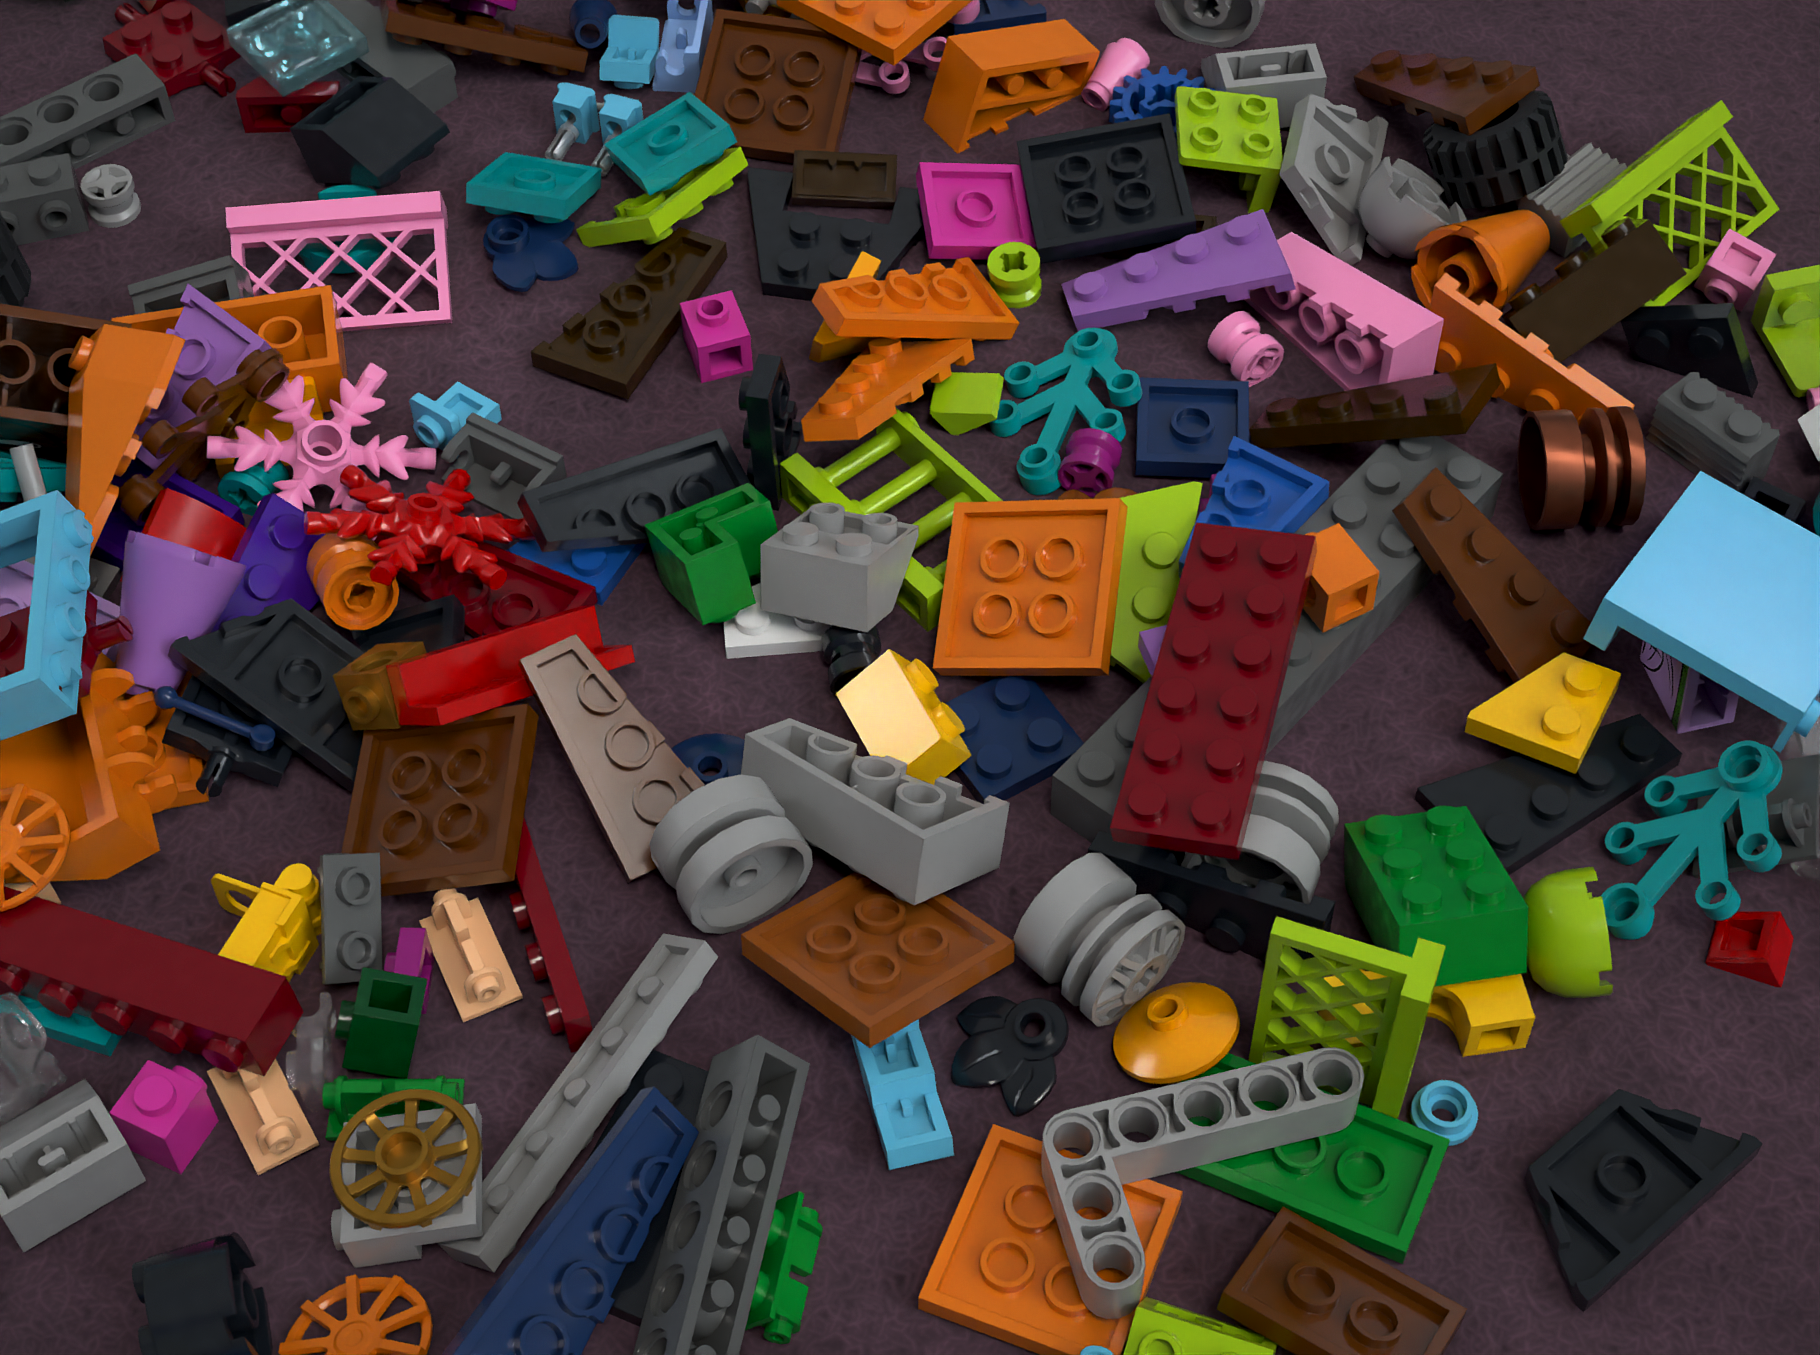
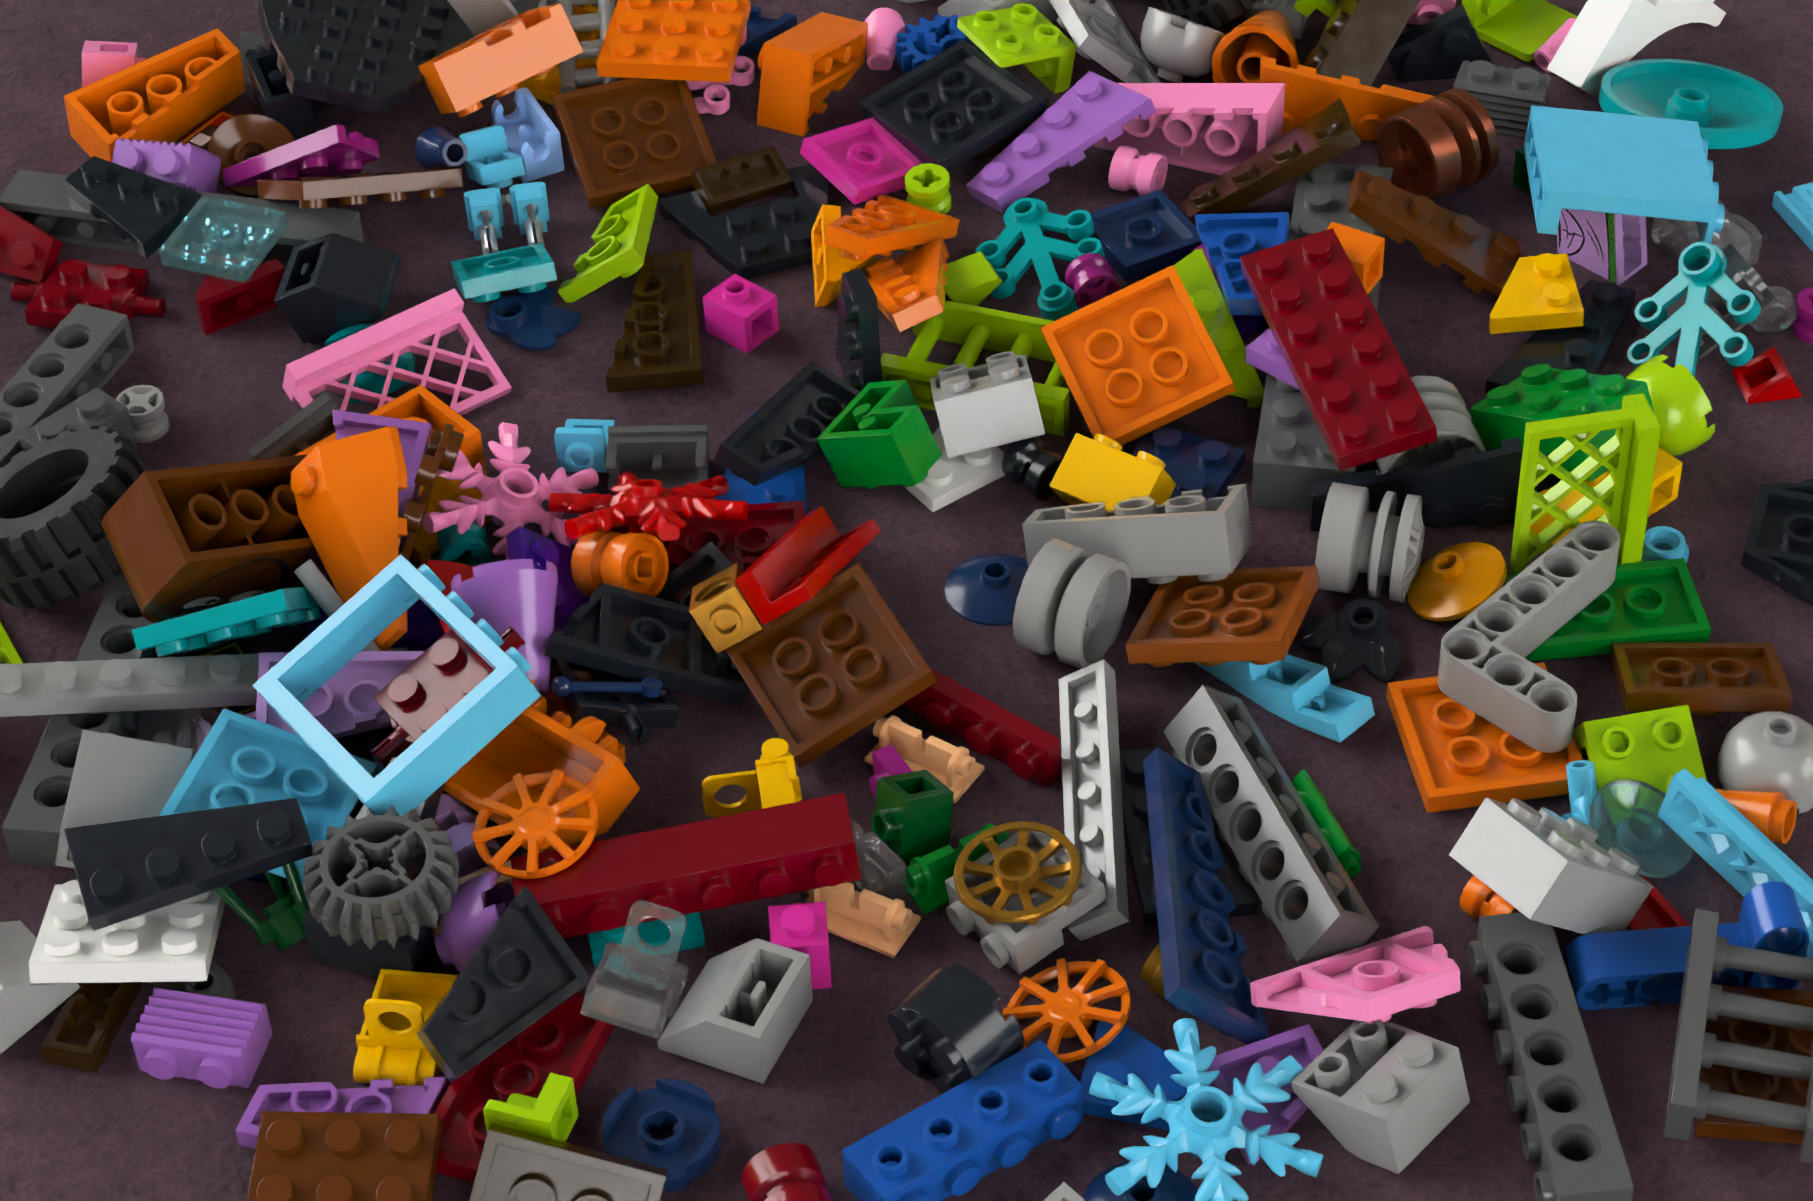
camera: 30 degrees left, 10 degrees down
dark grey hinge [317,852,383,984] -> none
wing [518,634,705,883] -> none
teal plate [604,92,737,196] -> none

